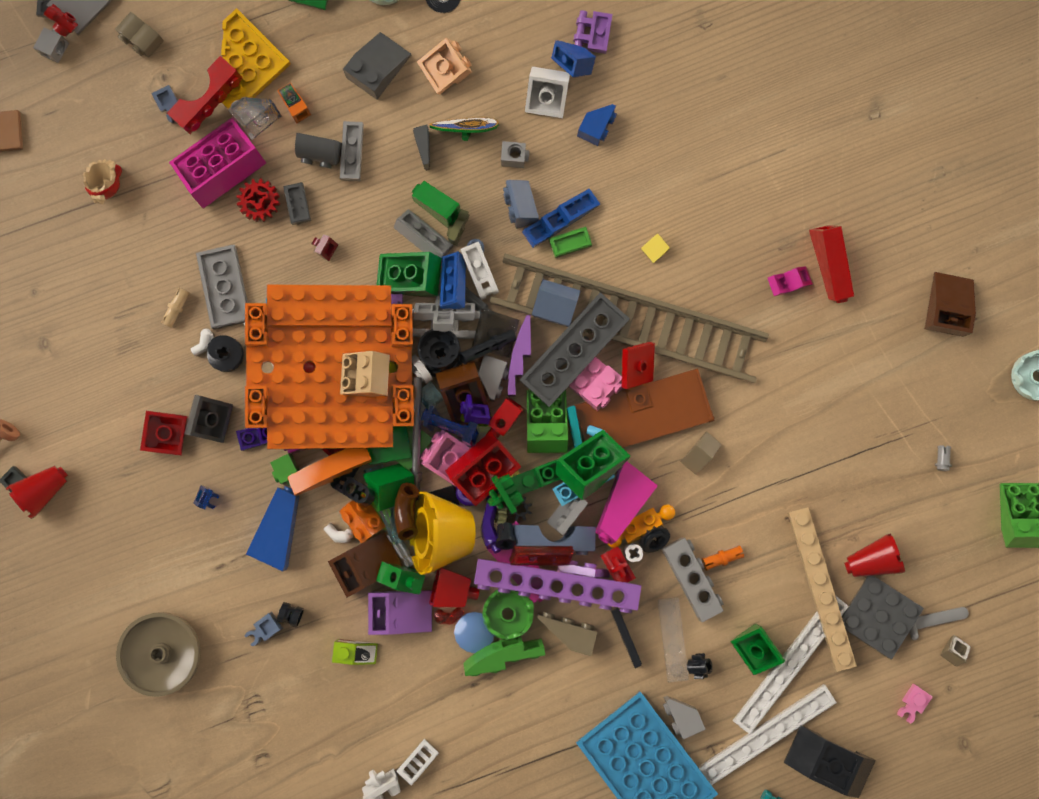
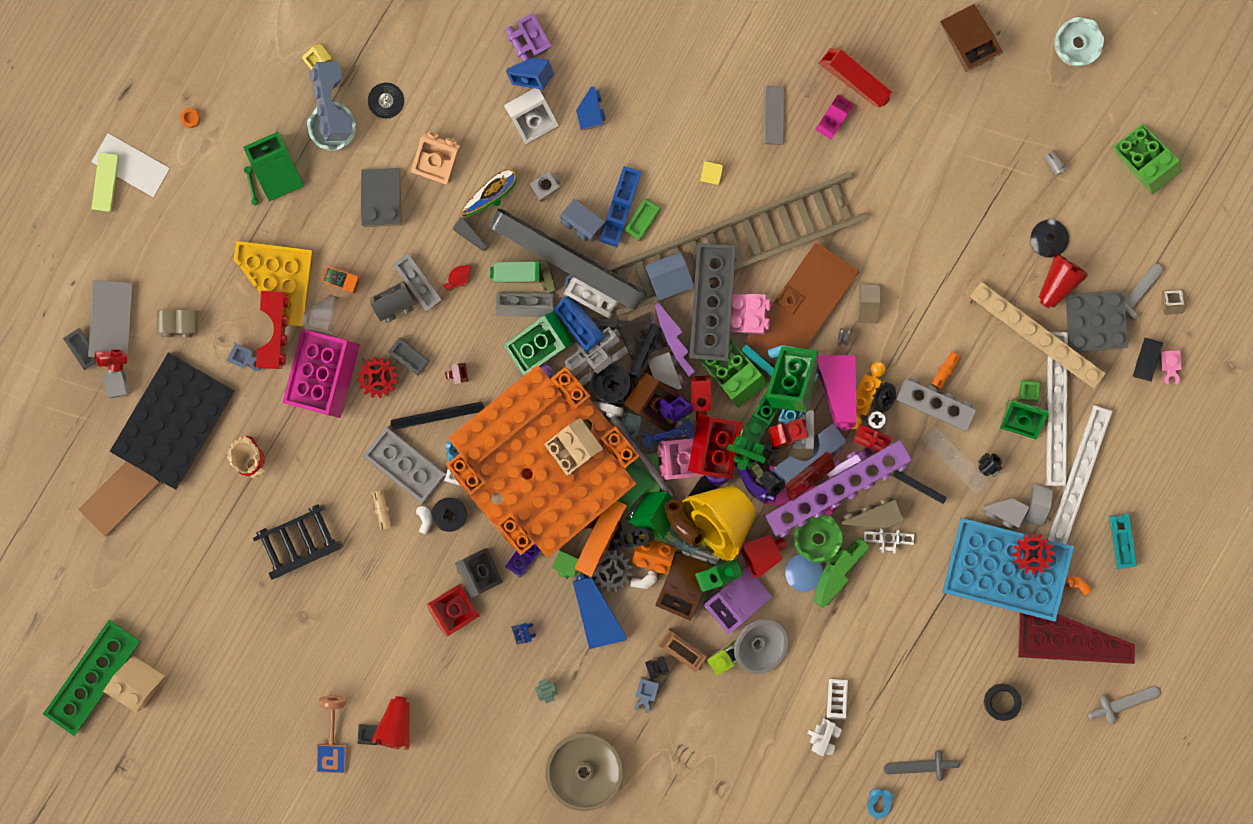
camera: 35 degrees left, 5 degrees up
clear red arm [434,607,465,625] -> none
red plate [621,342,655,389] -> none
black slope [784,725,876,798] -> none
none -> black plate [109,352,235,490]
none -> black fence [253,504,343,580]
none -> black axle [390,402,484,430]
none -> red piece [443,264,472,291]
none -> dark grey beam [489,209,645,310]
none -> sand green gear [535,679,558,703]
none -> dark grey gear [593,550,633,591]
none -> medium nougat window [658,629,708,673]
none -> light grey dish [734,619,788,674]
none -> light grey slope [764,86,784,145]
none -> red brick [768,418,809,450]
none -> dark grey bush [838,328,850,346]
none -> white piece [864,528,914,554]
none -> red gear [1012,533,1055,575]
none -> bright green tile [1019,380,1041,401]
none -> light grey slope [1024,484,1053,526]
none -> black dish [1030,219,1069,258]
none -> black slope [1133,338,1163,382]

